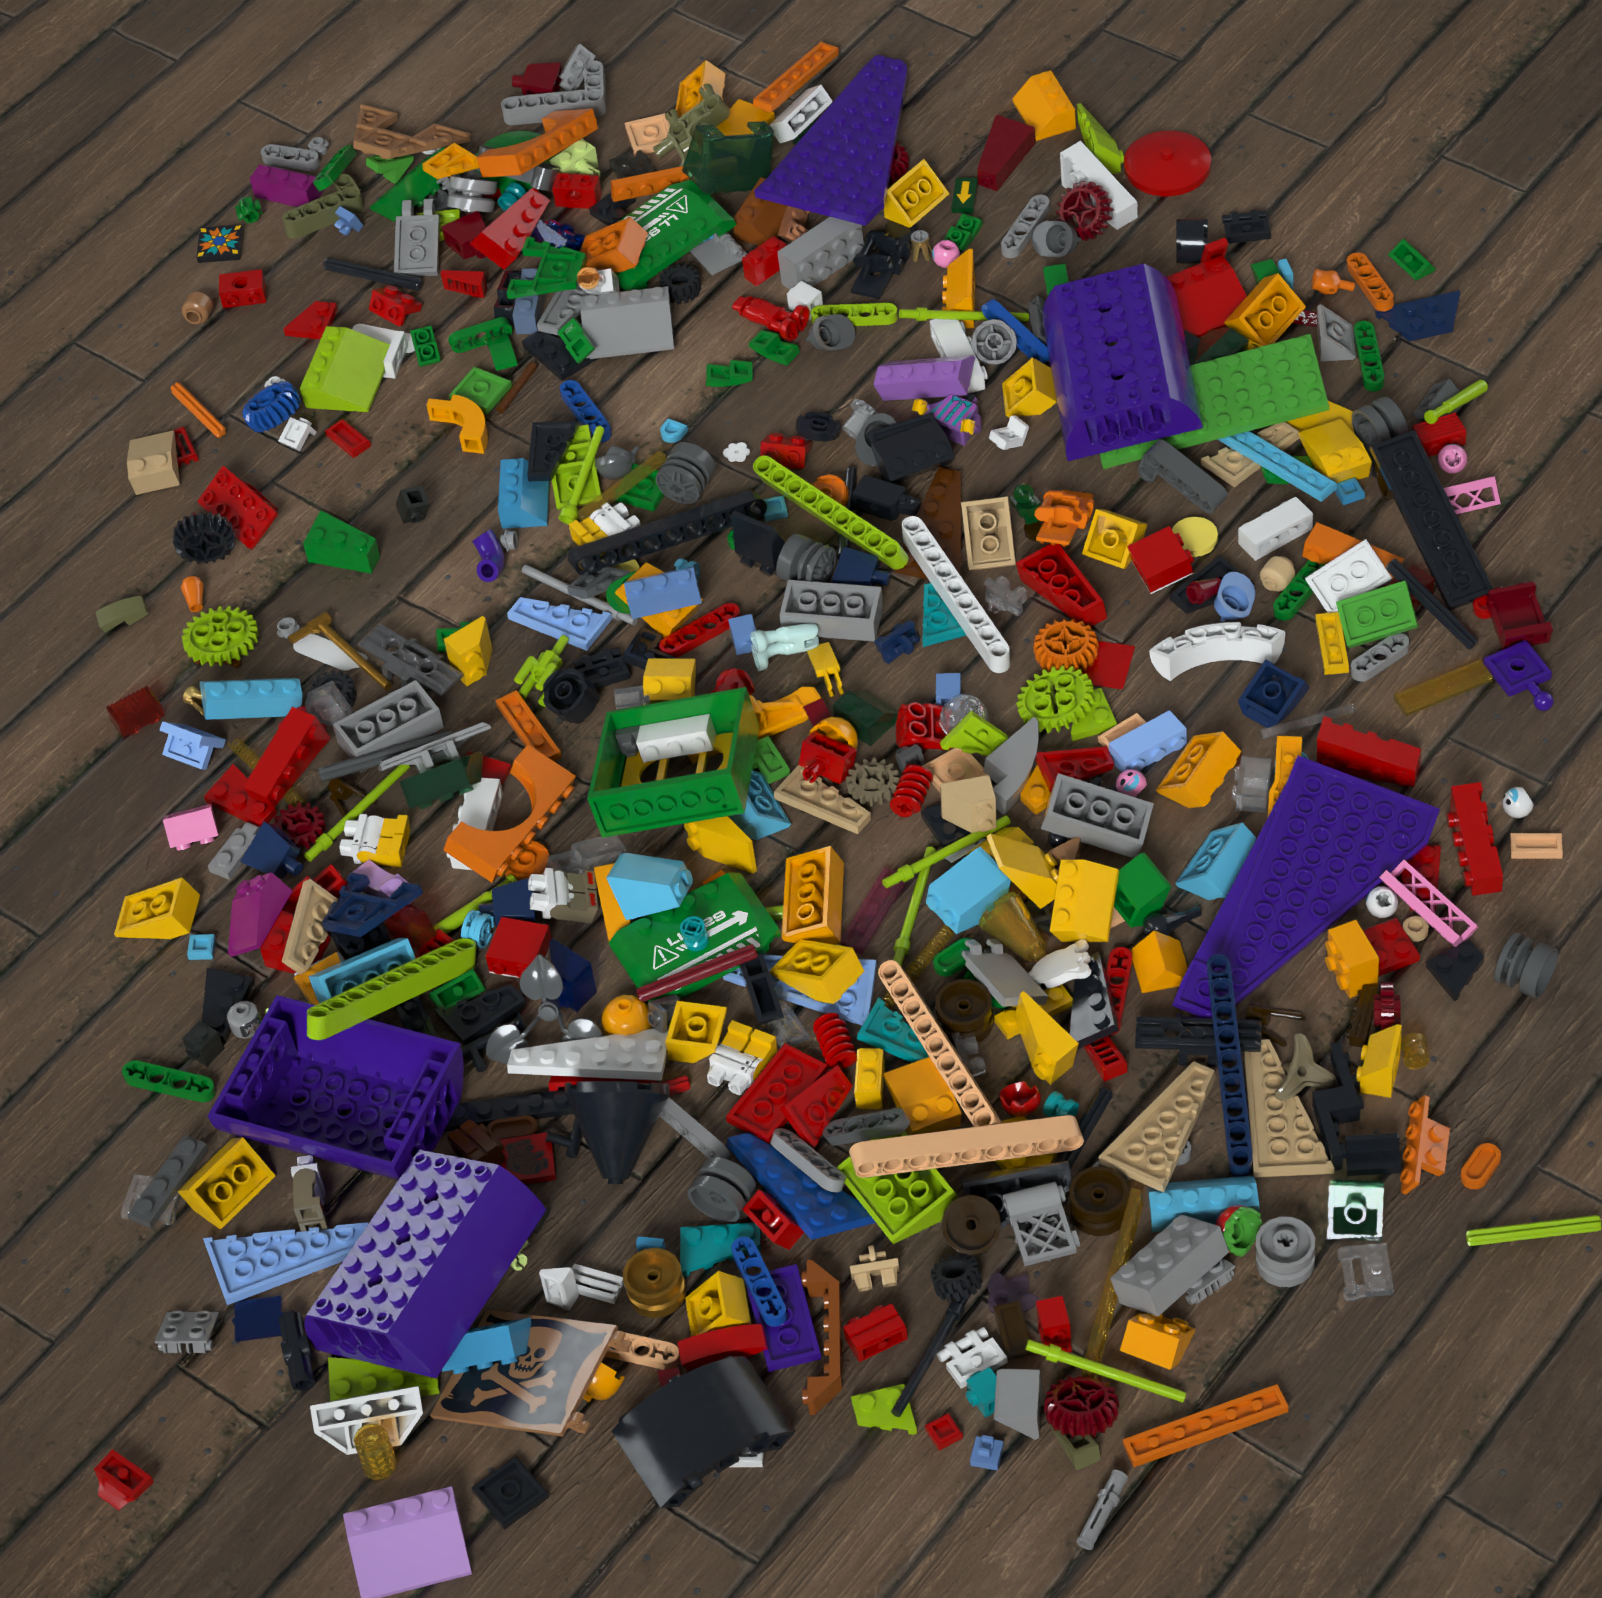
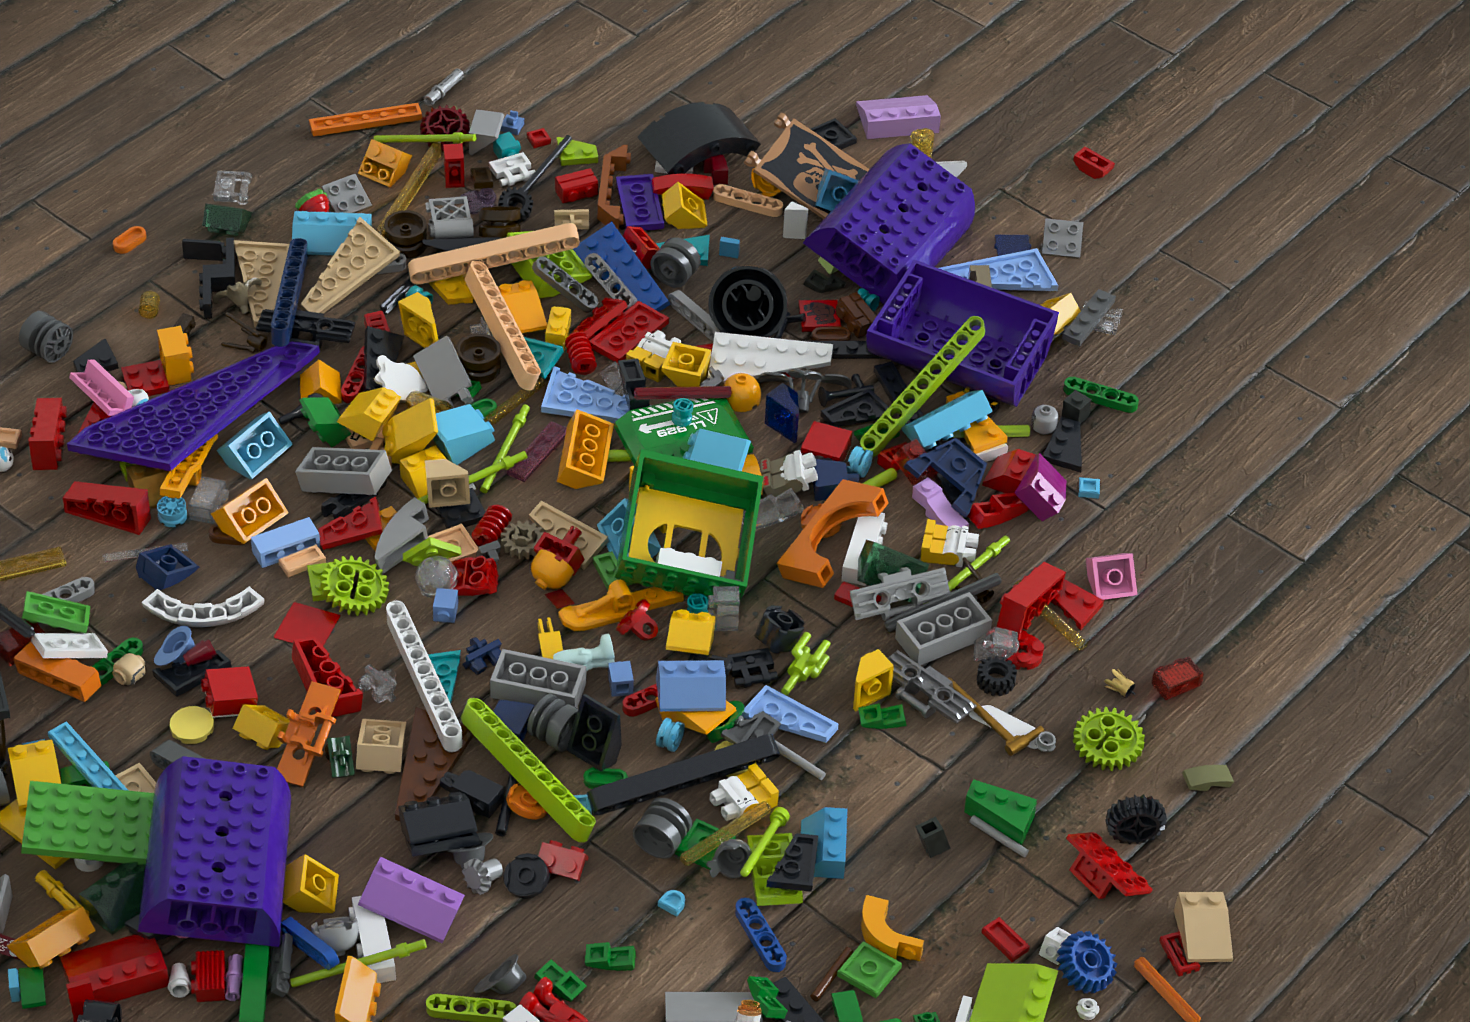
camera: 175 degrees right, 5 degrees down
yellow slope [114,878,200,939] -> none
light blue bracket [160,721,226,770] -> none
orange cone [181,576,204,612] -> none
medium azure slope [200,678,303,720] -> none
light grey hinge [208,822,260,880] -> none
dark blue torso [240,822,303,879] -> none
dark red gear [272,802,326,849] -> none
black piece [278,1310,315,1391] -> none
tan wing [282,879,339,974] -> none
dark purple cylinder [472,529,505,582] -> none
orange plate [495,690,562,761] -> none
light grey plate [500,530,518,553] -> none
white tile [572,1264,624,1304] -> none
pearl gold wheel [623,1248,686,1318] -> none
white plant [723,442,750,462] -> none
blue beam [731,1237,787,1327] -> none
yellow slope [769,939,865,1004] -> none
clear green slope [832,690,898,746] -> none
torso [912,393,981,446] -> none
white bracket [989,415,1029,450] -> none
red hair [999,1081,1041,1117] -> none
orange gear [1033,618,1099,672] -> none
light grey brick [1110,1214,1229,1317] -> none
bright pink piece [1116,769,1147,797] -> none
white brick [1238,497,1313,561] -> none
light grey wheel [1256,1217,1315,1287] -> none
yellow plate [1315,612,1349,675] -> none
yellow slope [1356,1024,1402,1098] -> none
dark red gear [1373,982,1401,1031] -> none
orange bracket [1400,1095,1450,1195] -> none
lime axle [1466,1215,1602,1246] -> none

